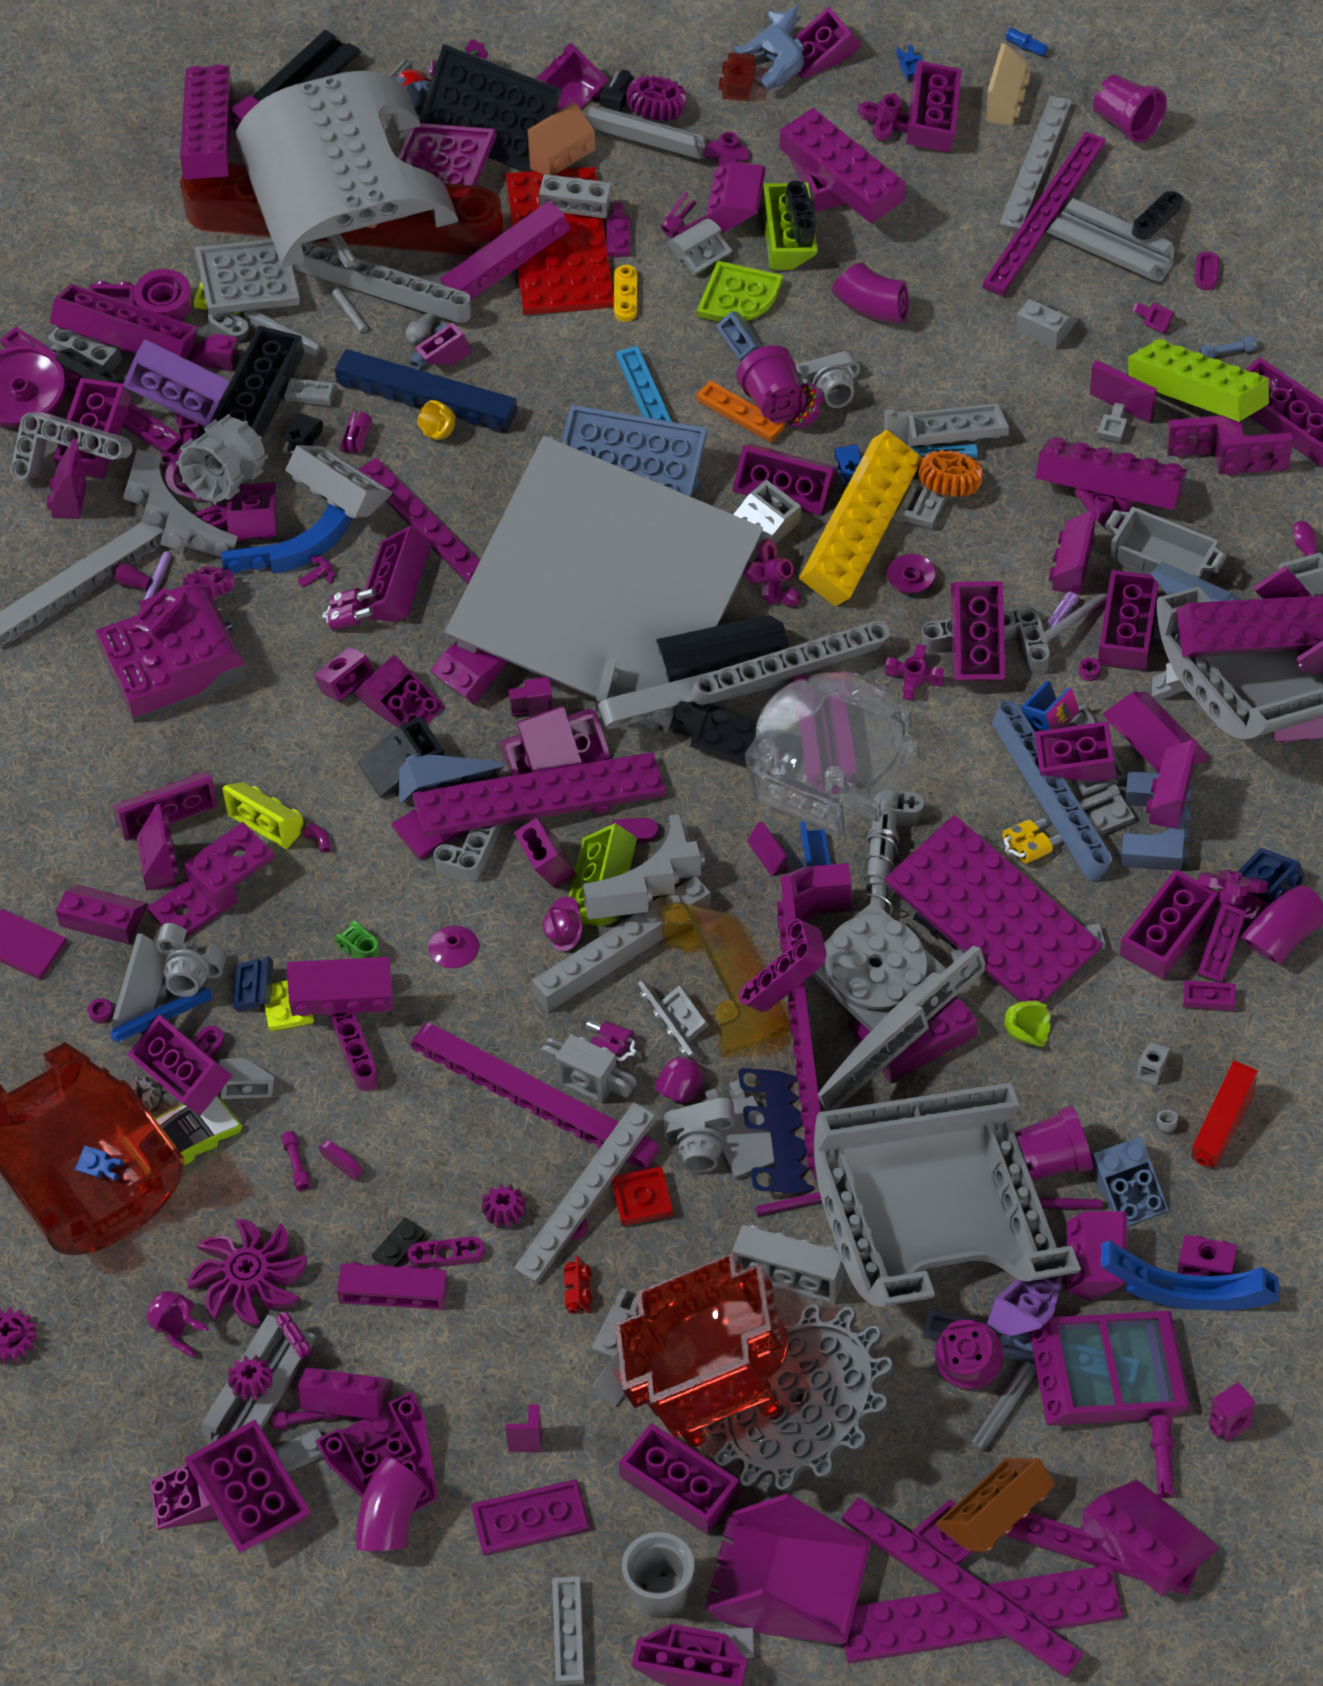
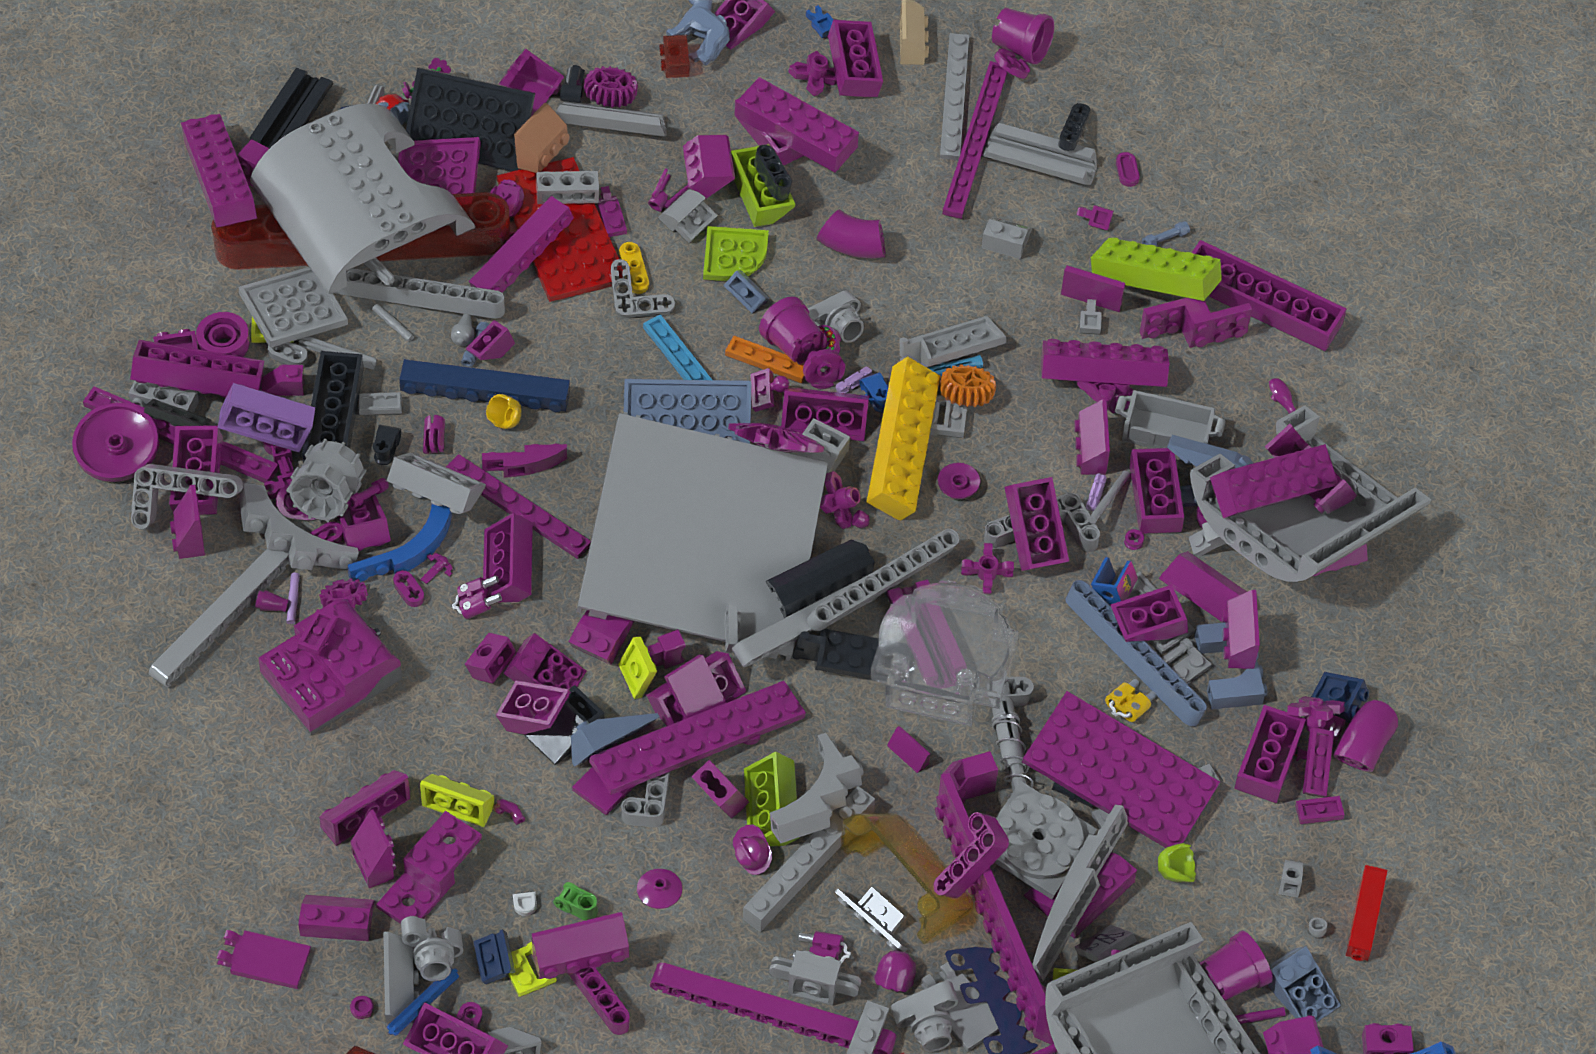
camera: 20 degrees left, 0 degrees up
magenta tile [609,818,658,843] -> none
magenta plate [704,131,749,167] -> none
blue panel [800,821,831,867] -> none
none -> magenta bar [347,478,389,509]
none -> magenta beam [393,571,424,607]
none -> magenta slope [482,443,567,478]
none -> magenta tile [487,180,524,220]
none -> magenta slope [496,680,571,734]
none -> white tile [513,892,537,916]
none -> light grey beam [611,259,675,318]
none -> neon yellow plate [618,637,657,699]
none -> magenta piece [728,423,824,453]
none -> magenta plate [751,368,789,412]
none -> magenta plate [803,349,845,389]
none -> lavender axle [835,367,873,393]
none -> magenta tile [994,48,1030,79]
none -> flat silver tile [1075,925,1137,962]

